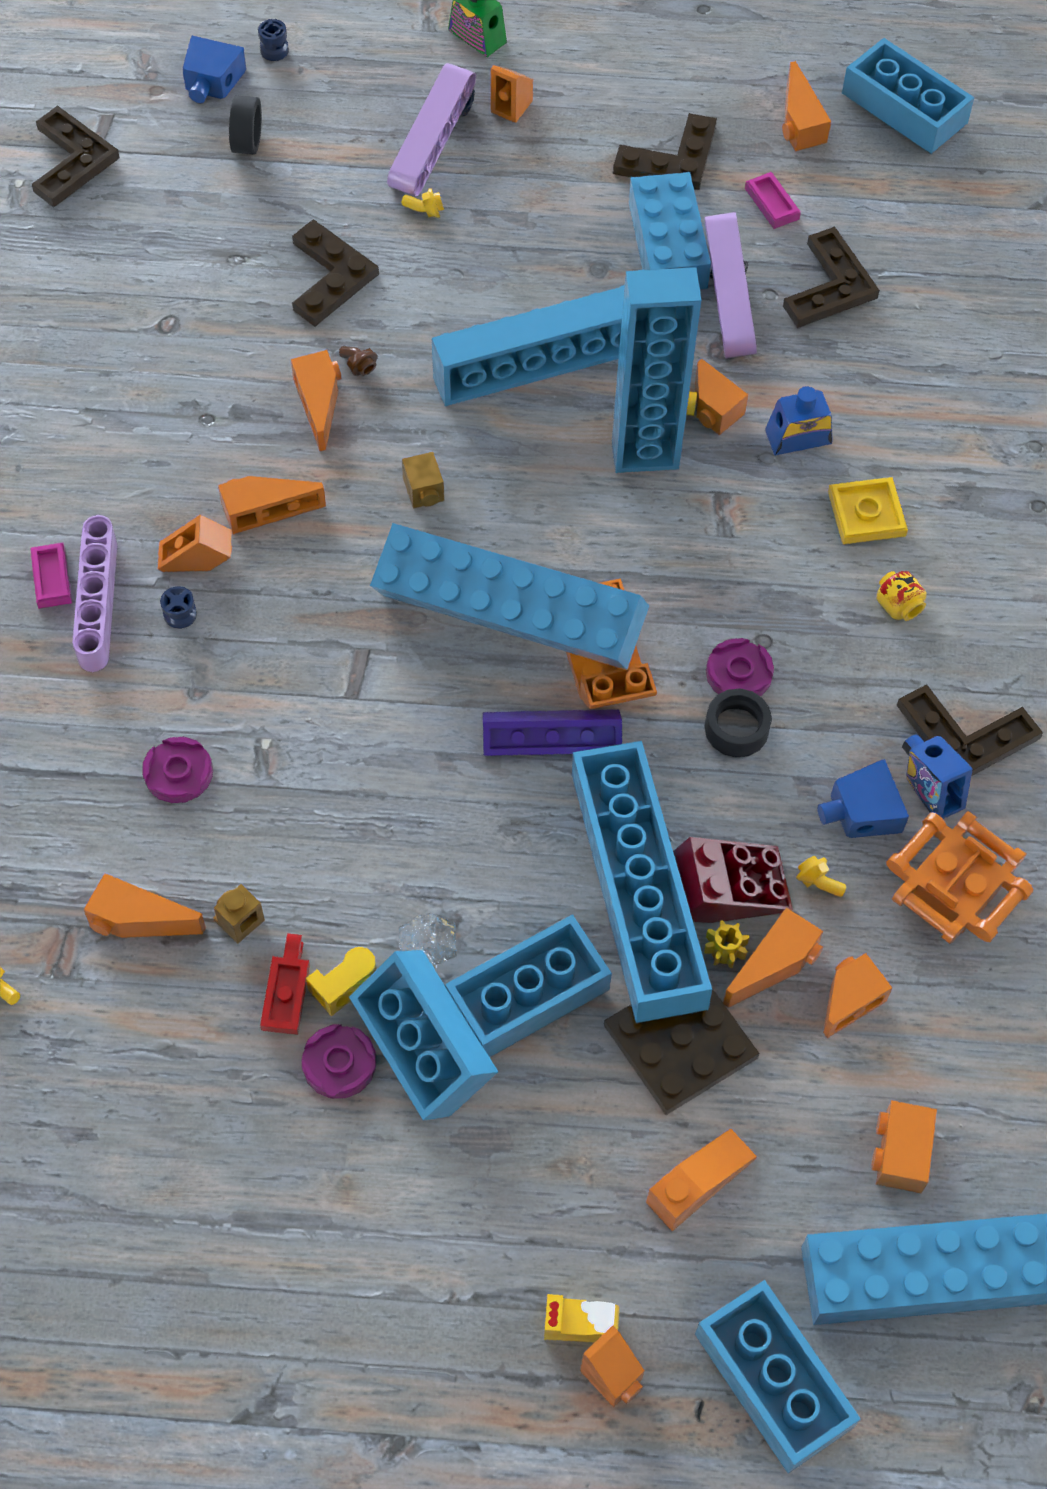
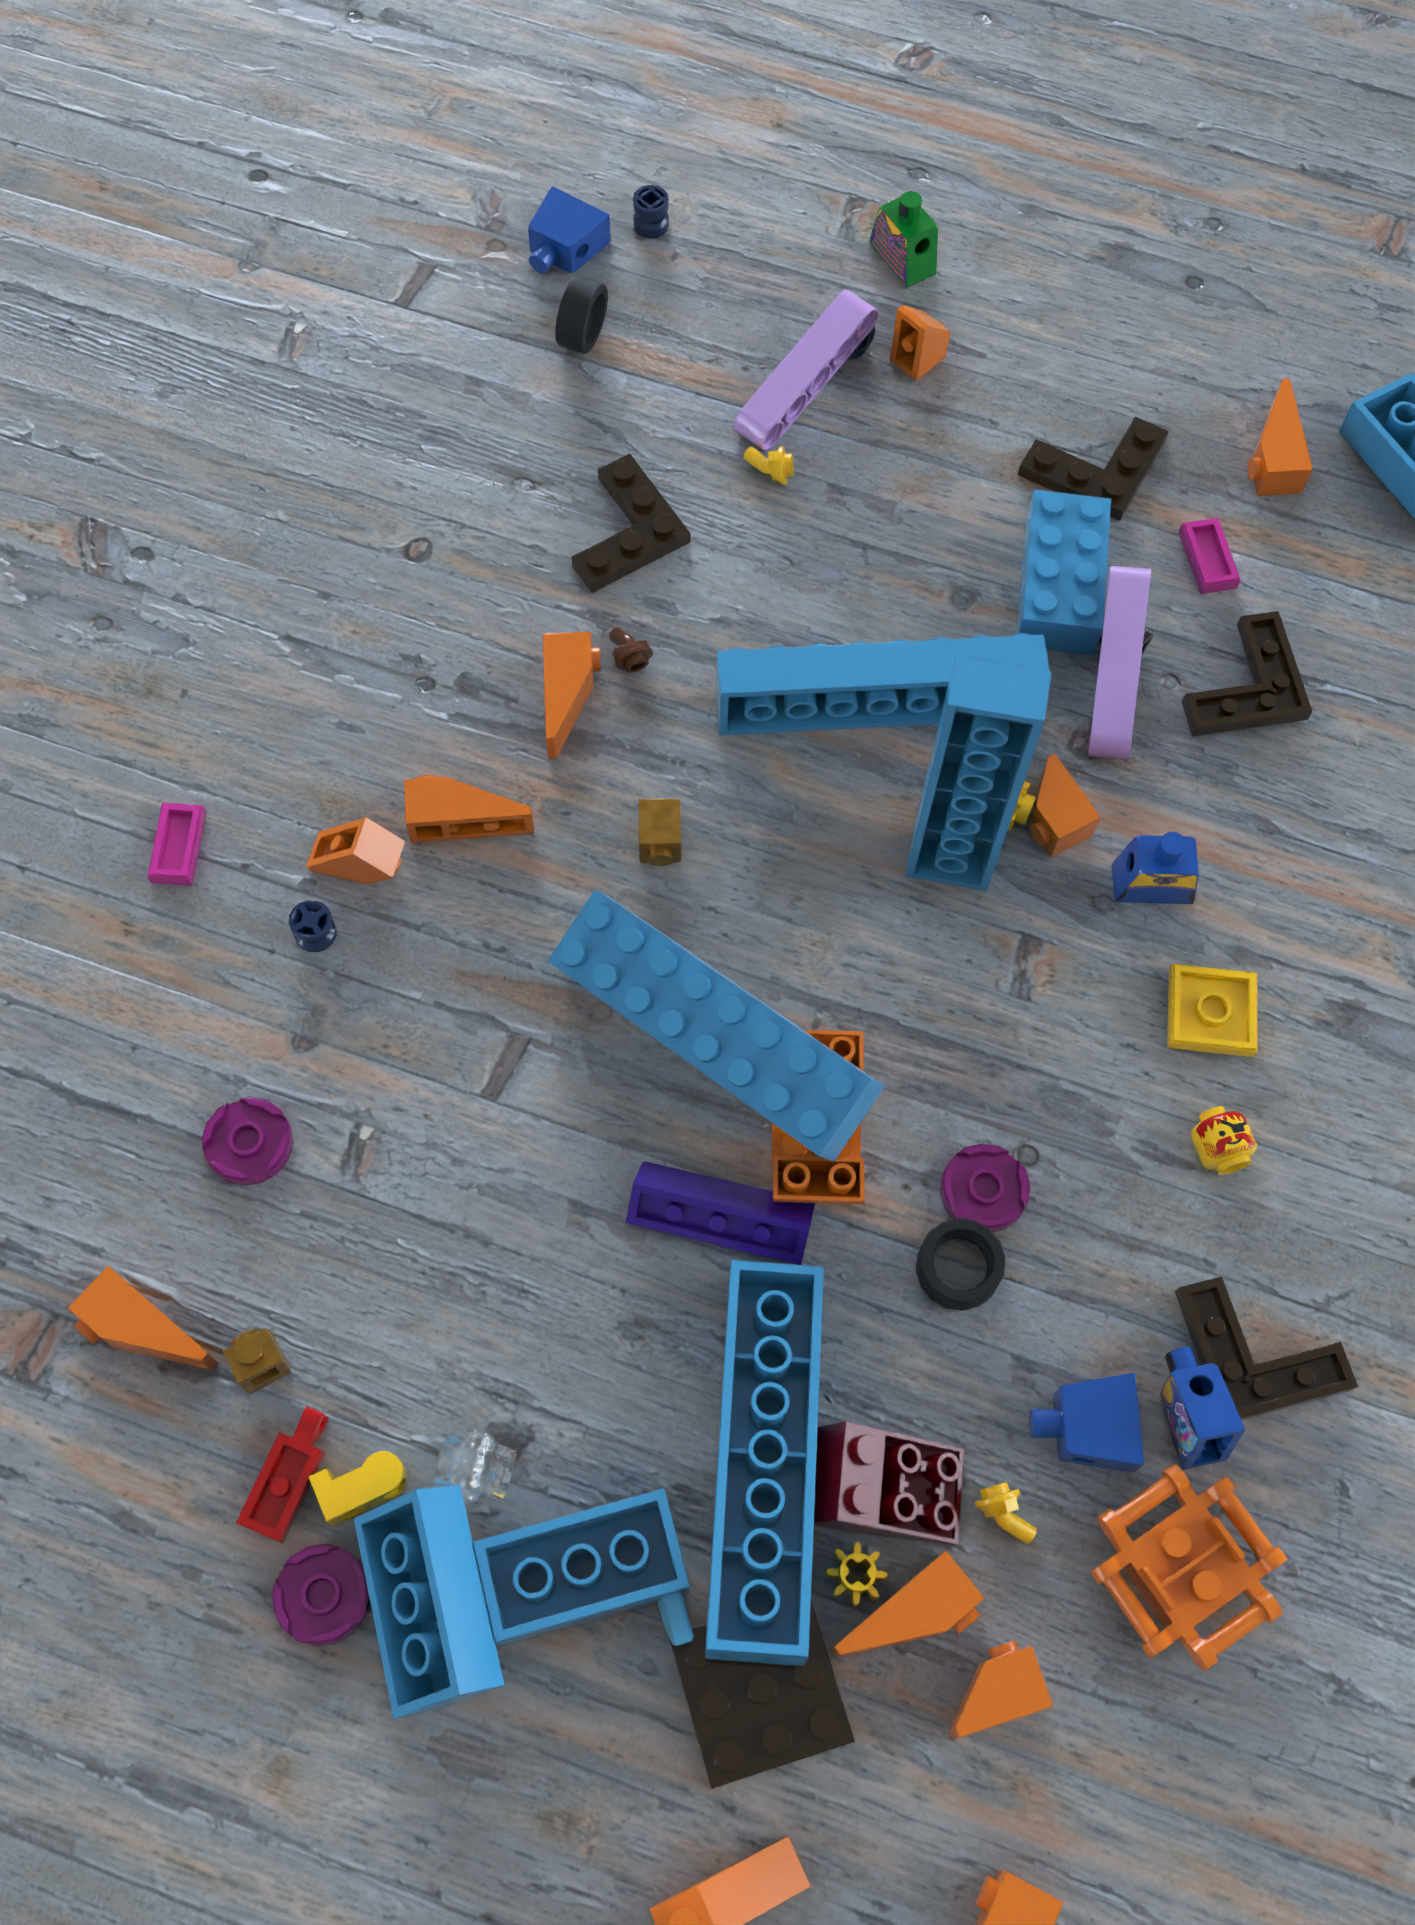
camera: 15 degrees right, 5 degrees up
dark brown plate [32,105,120,207] -> none
lavender beam [72,515,117,672] -> none
none -> medium azure tile [657,1591,694,1646]

